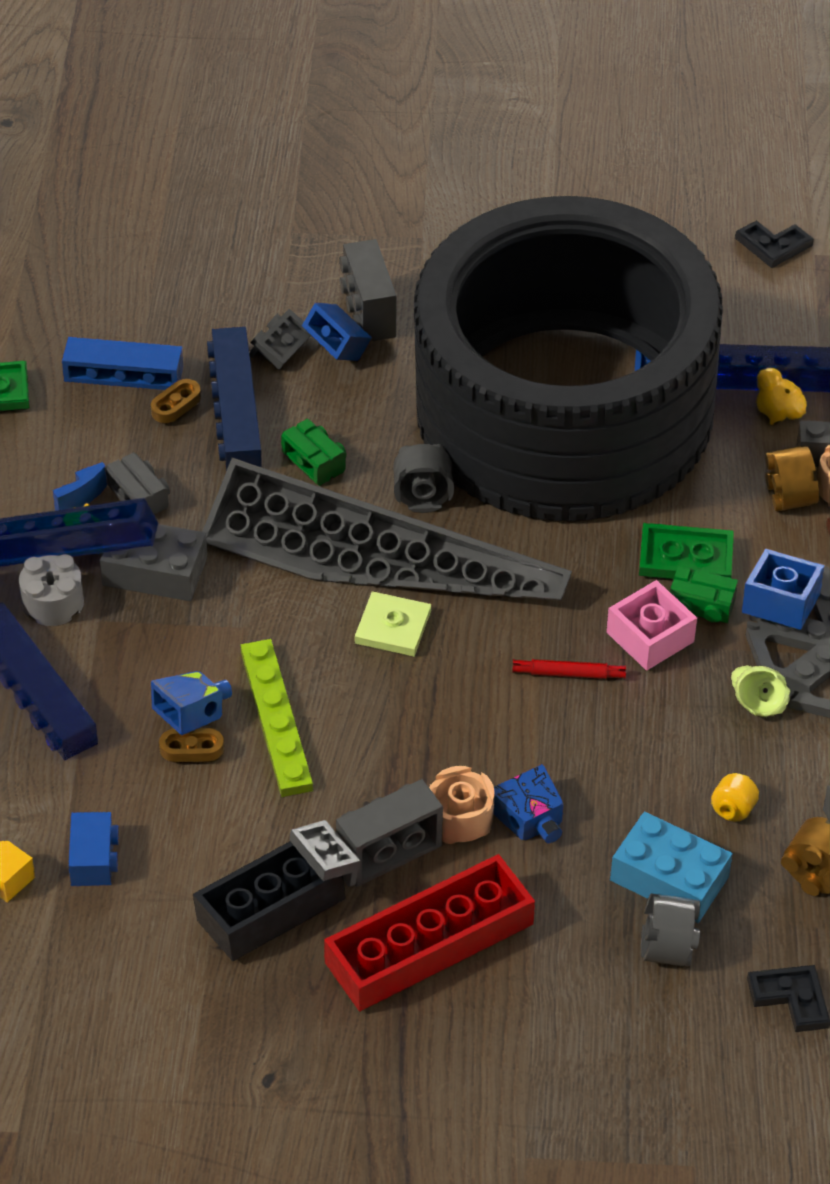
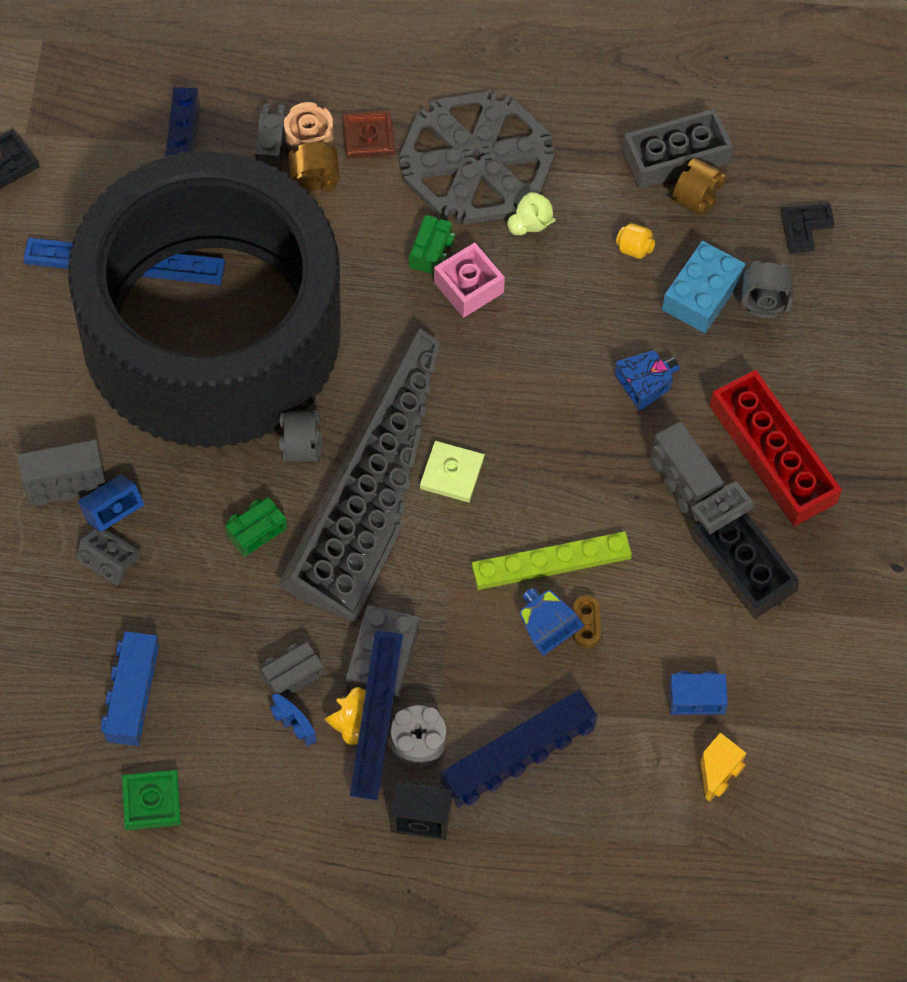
camera: 90 degrees left, 15 degrees up
pearl gold plate [151,379,201,423] -> none
dark blue brick [207,326,262,471] -> none
light nougat brick [429,766,494,844] -> none
red piece [512,658,626,680] -> none
green plate [639,523,734,579] -> none
blue brick [742,549,824,630] -> none

